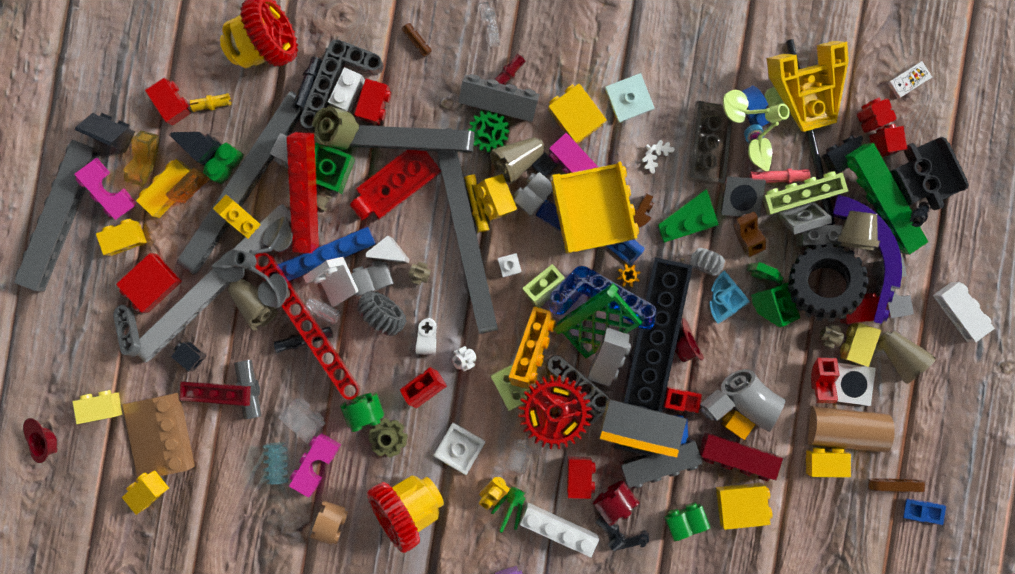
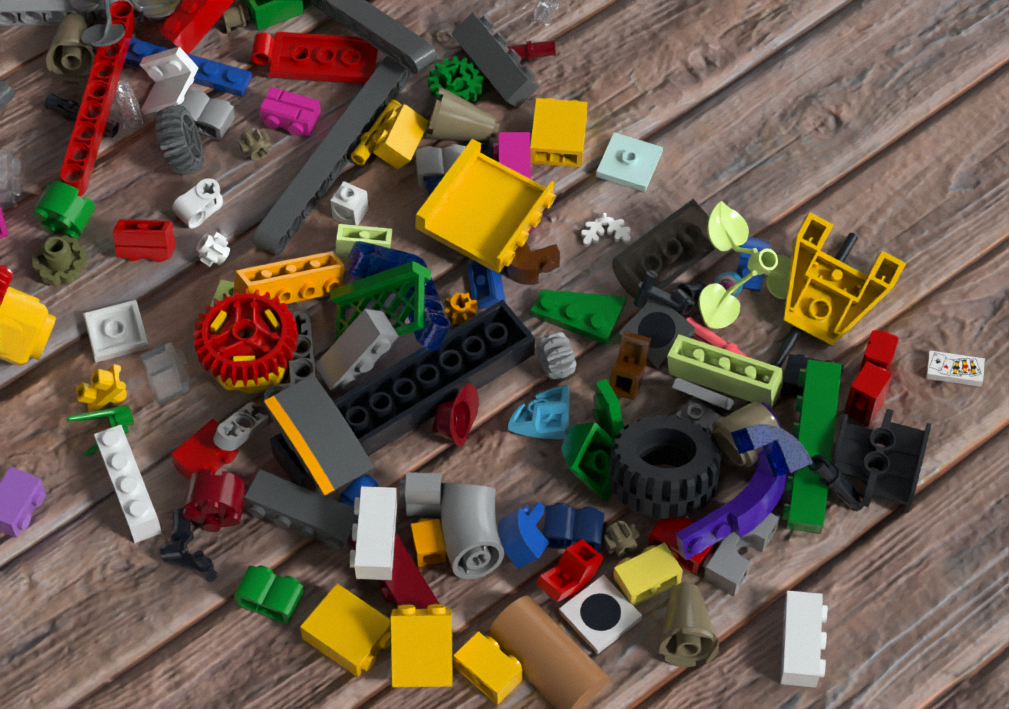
camera: 35 degrees right, 30 degrees down
white slope [366,236,409,263] -> none
red brick [663,387,702,413] -> none
none -> light grey beam [213,402,270,451]
none -> dark pink brick [260,87,321,136]
none -> white brick [350,487,397,580]
none -> yellow brick [391,604,453,687]
none -> blue brick [498,501,549,569]
none -> dark blue brick [543,503,604,553]
none -> black pin [633,270,707,315]
none -> clear blue brick [731,424,813,477]

